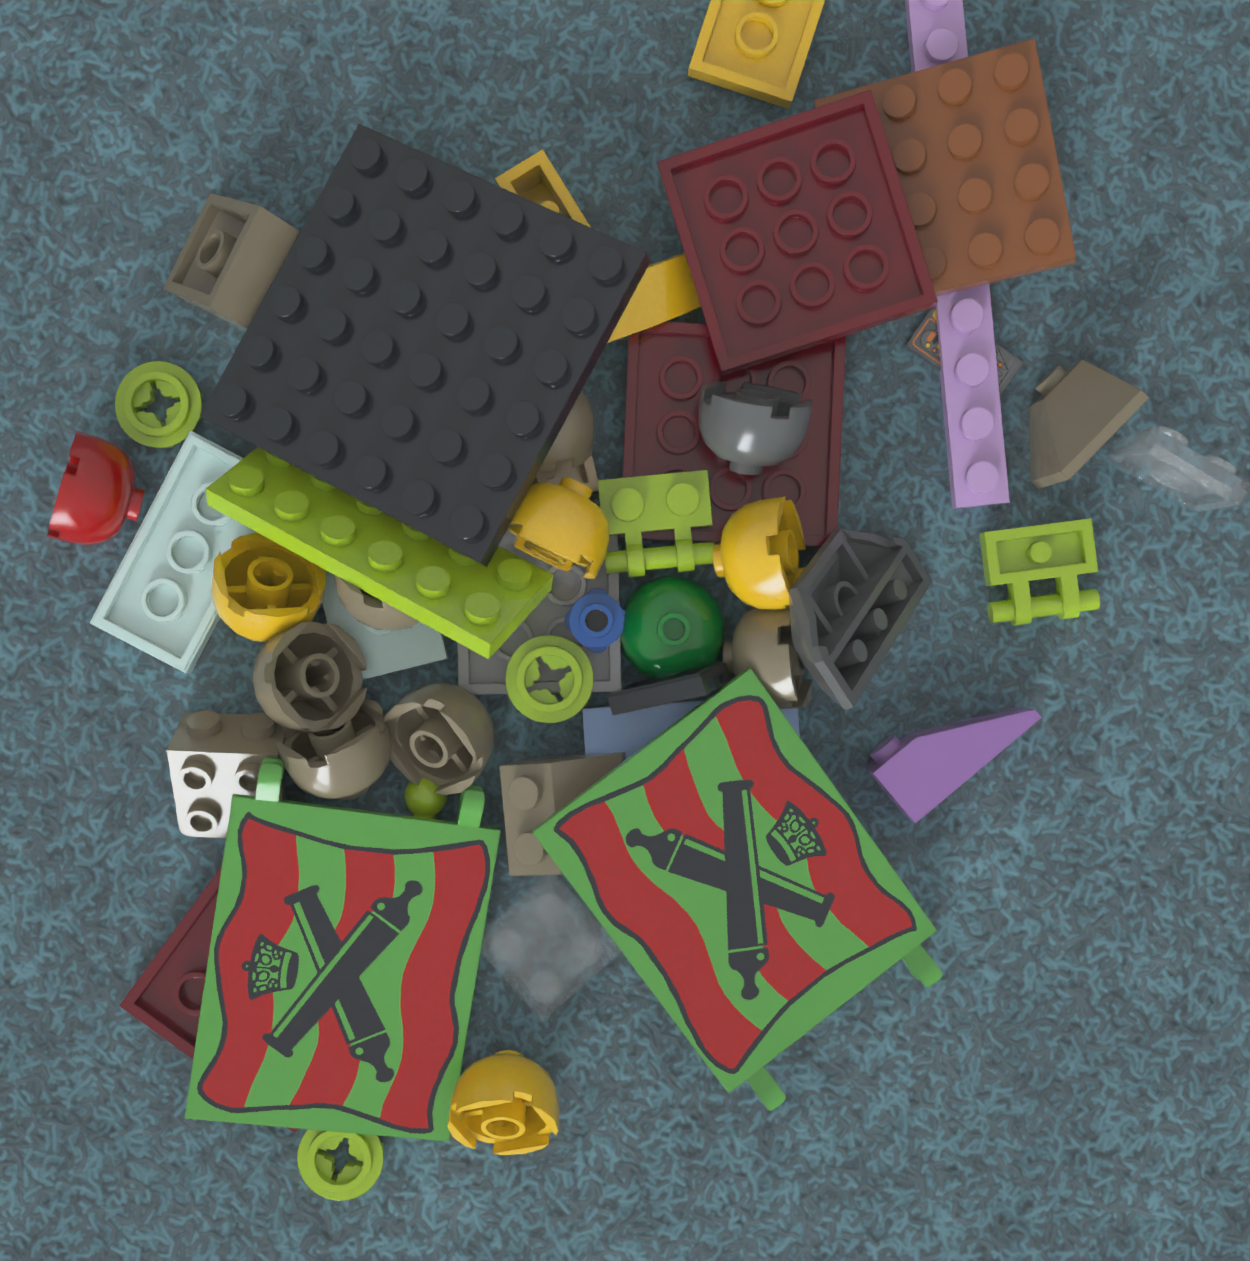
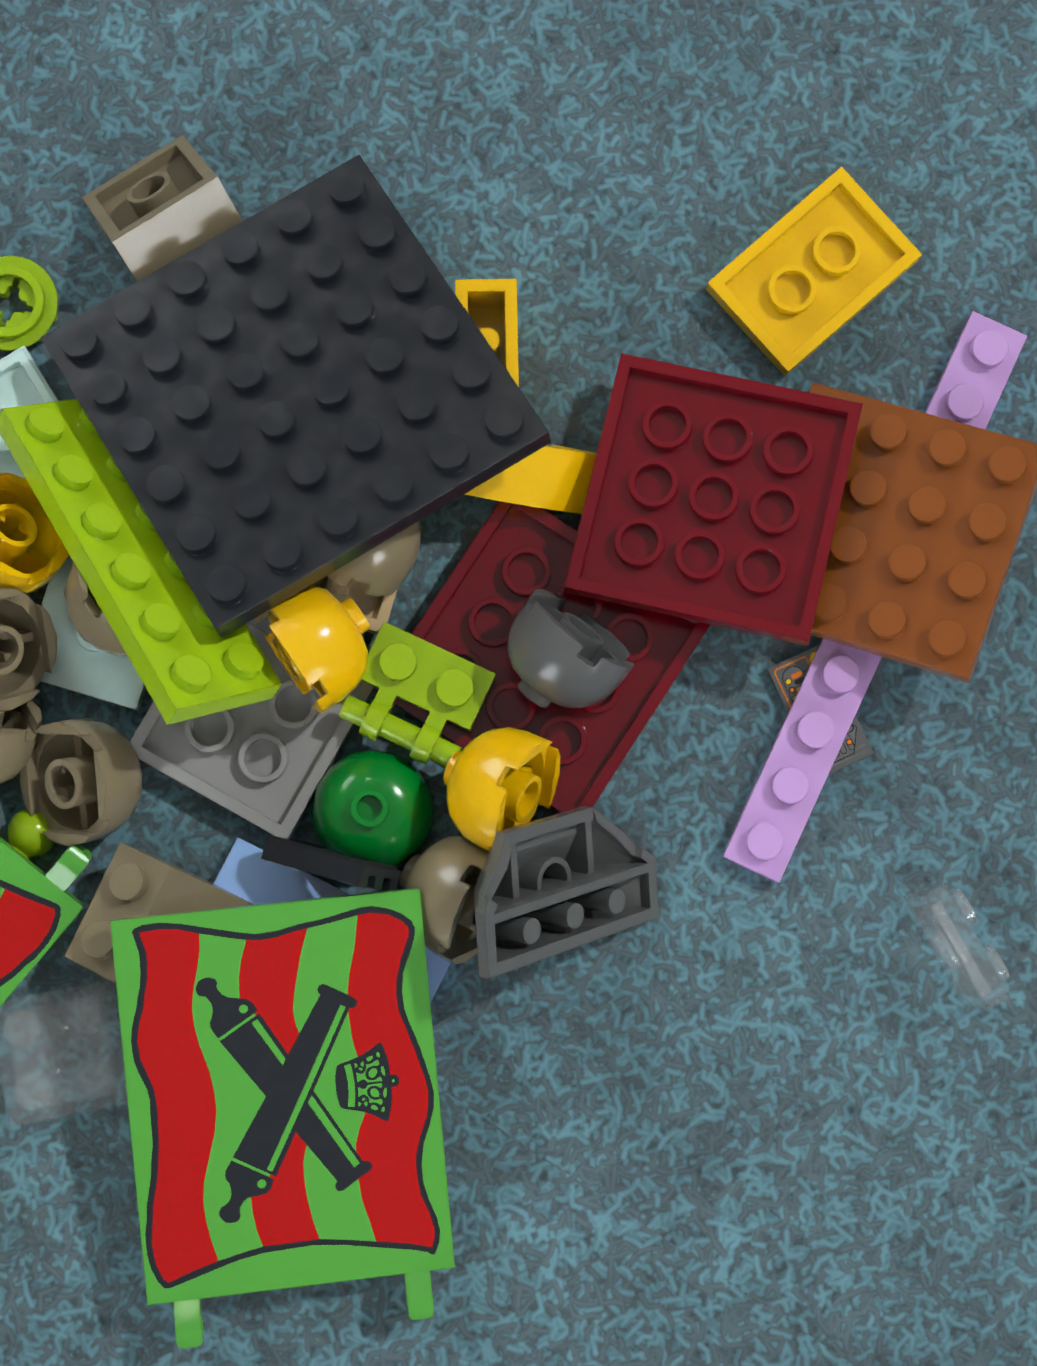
camera: 30 degrees right, 5 degrees down
lime gear [505,635,594,723] -> none
blue brick [564,588,626,653] -> none
medium lavender slope [865,706,1042,824] -> none
lime plate [979,518,1100,626] -> none
dark tan slope [1030,360,1149,489] -> none

